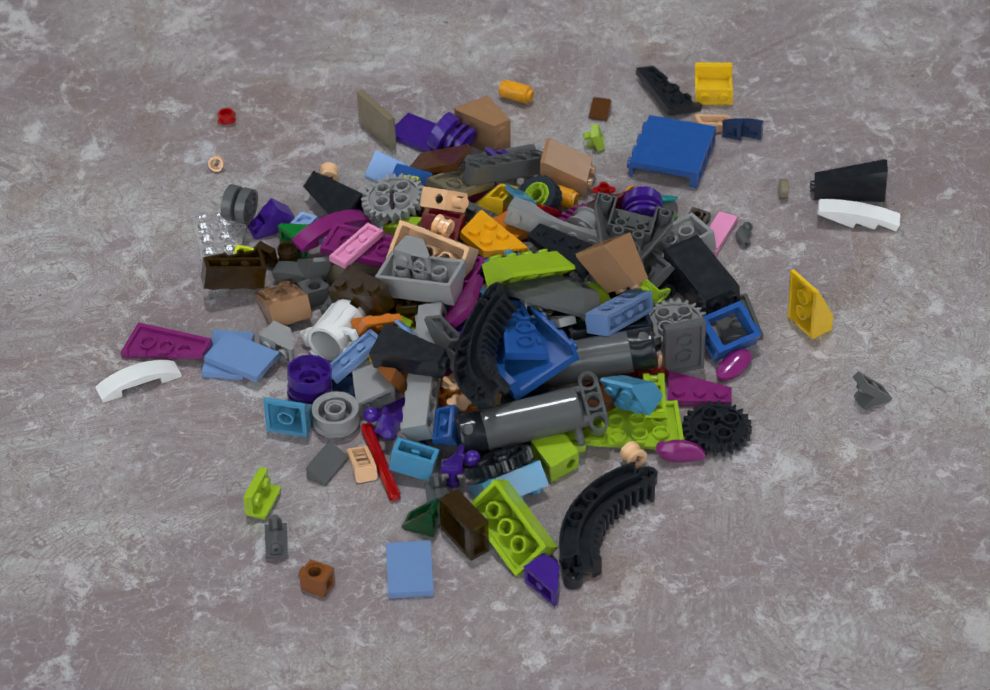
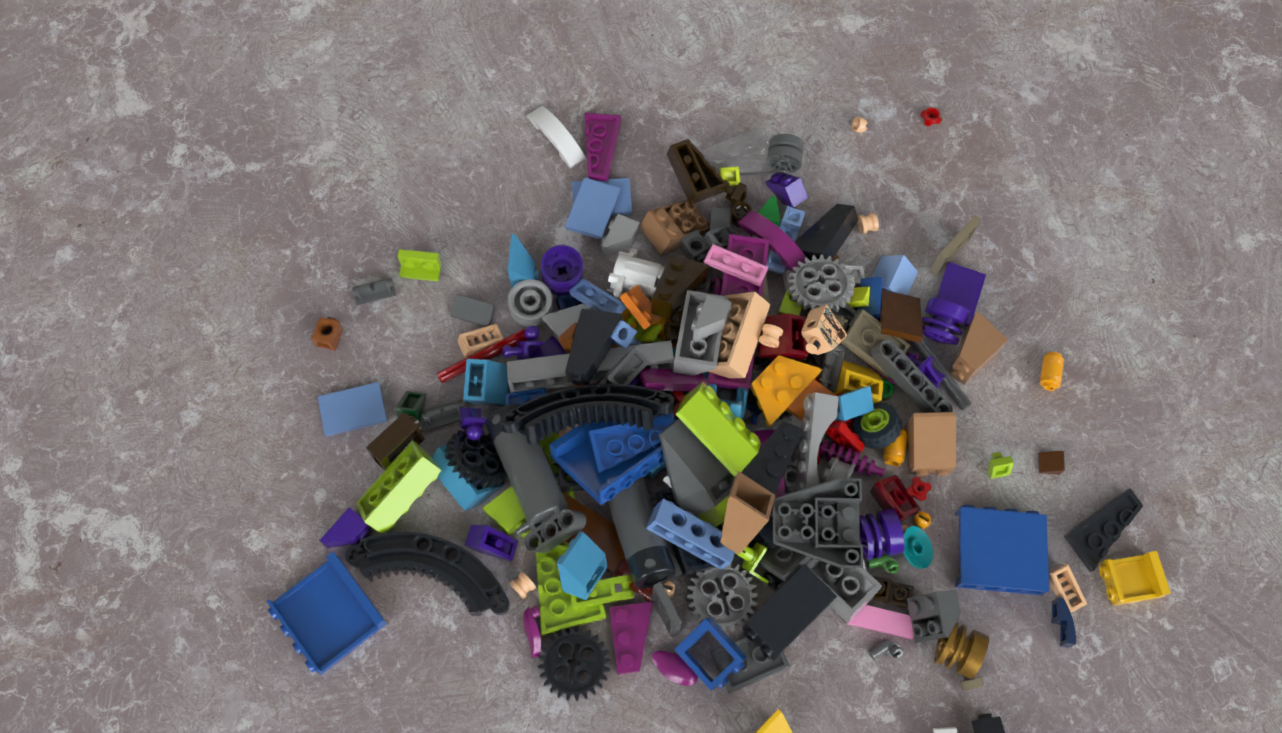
camera: 75 degrees right, 25 degrees up
none -> blue panel [266,552,387,675]
none -> dark purple slope [464,525,518,561]
none -> dark grey slope [907,590,961,643]
none -> pearl gold wheel [934,621,989,679]

